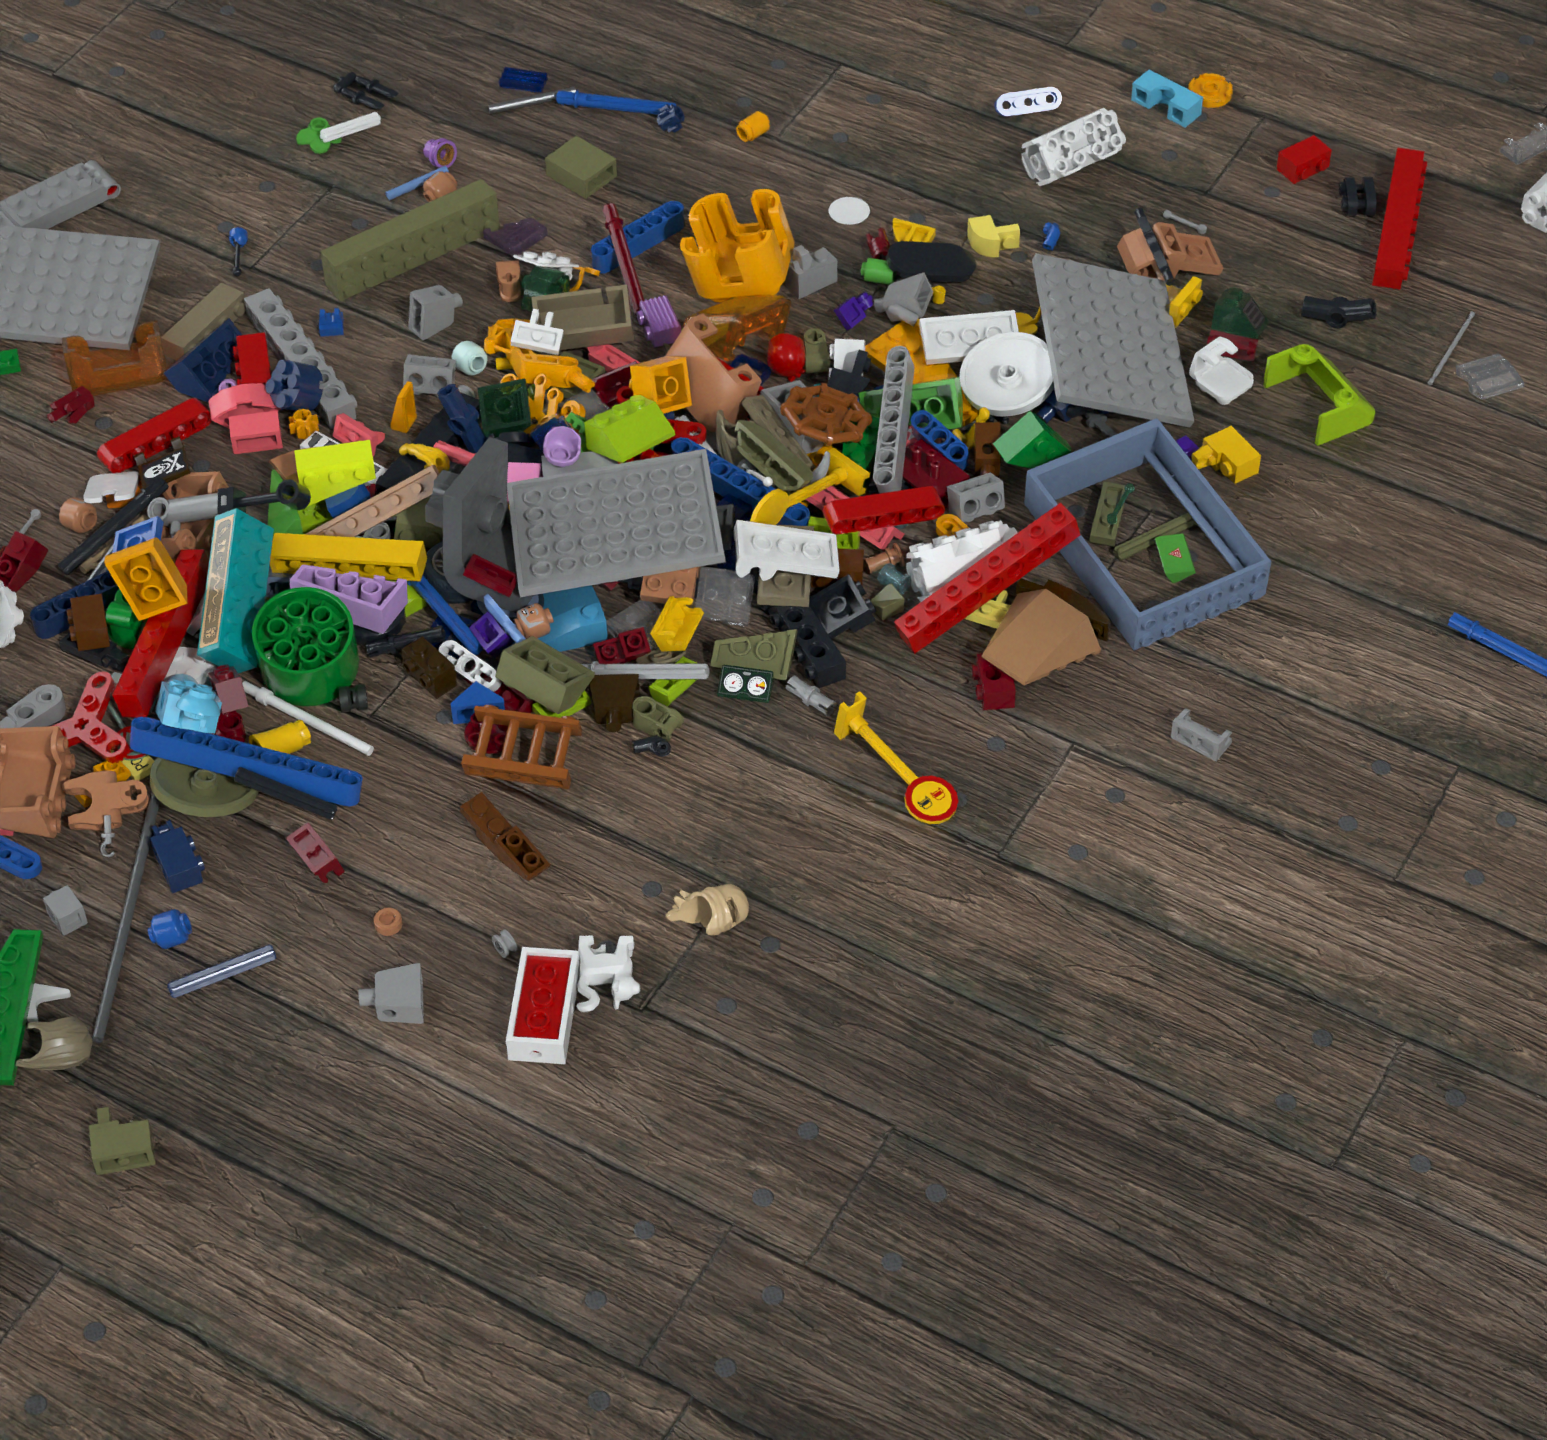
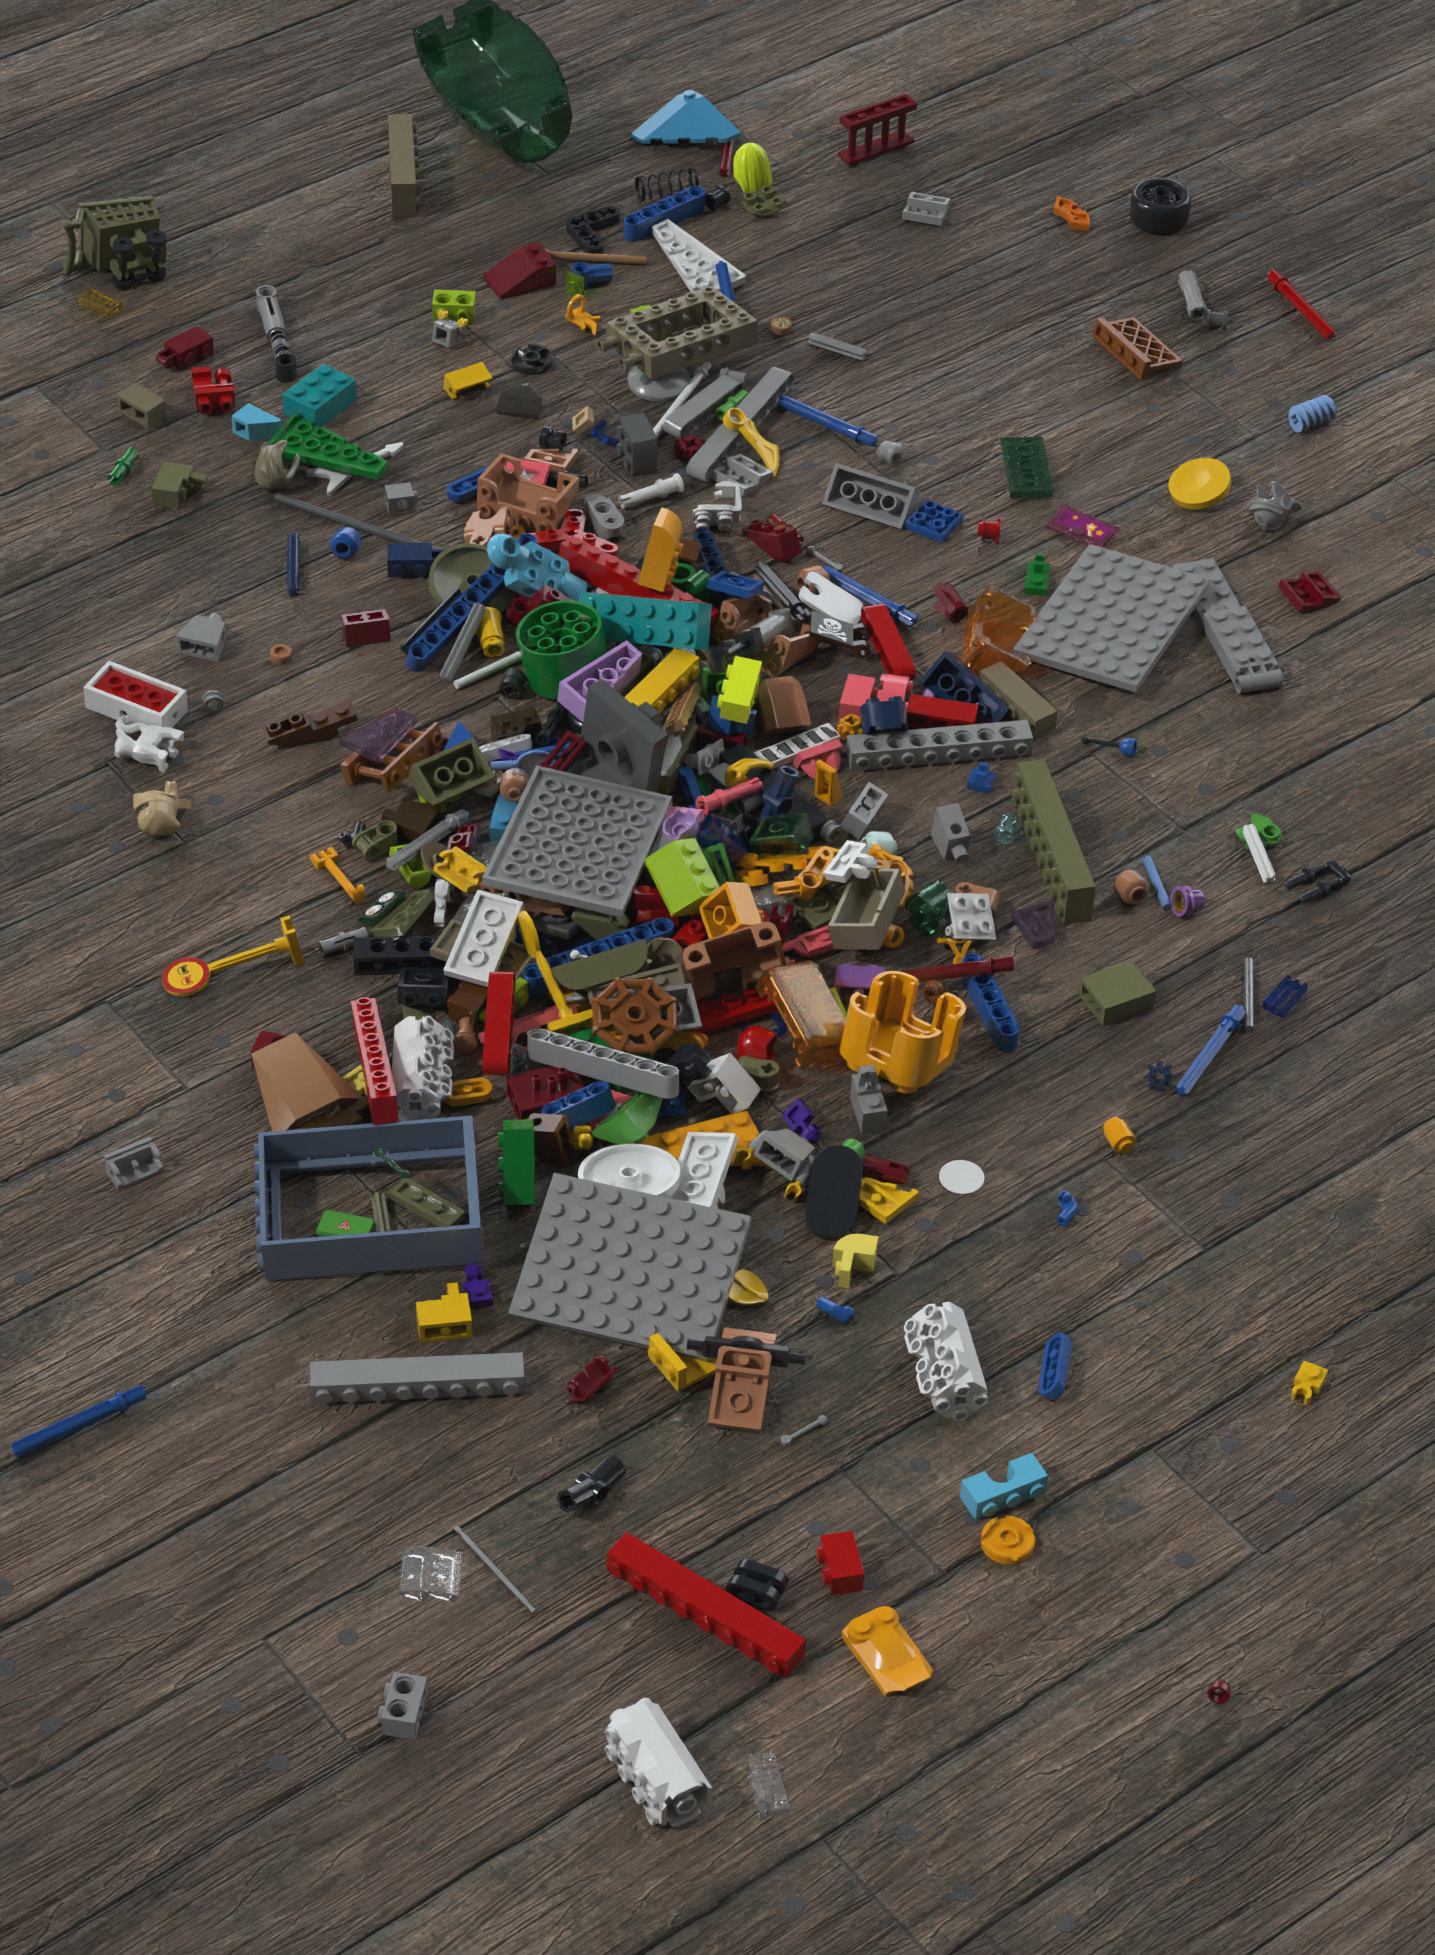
camera: 110 degrees right, 5 degrees down
light grey hand [100,815,115,857] -> none
light grey brick [947,473,1005,522] -> none
white piece [1189,337,1254,405] -> none
clear green slope [1211,287,1269,340] -> none
lime windscreen [1263,344,1375,446] -> none
none -> green pin [107,447,139,485]
none -> light orange hinge [310,847,366,904]
none -> light grey brick [310,1352,524,1404]
none -> clear purple wing [340,708,417,763]
none -> white piece [434,879,455,928]
none -> light grey axle [440,603,486,682]
none -> blue axle [823,565,918,627]
none -> light orange slope [841,1606,934,1697]
none -> dark orange bush [921,980,946,1004]
none -> clear light blue bush [993,813,1019,844]
none -> blue arm [1056,1190,1079,1227]

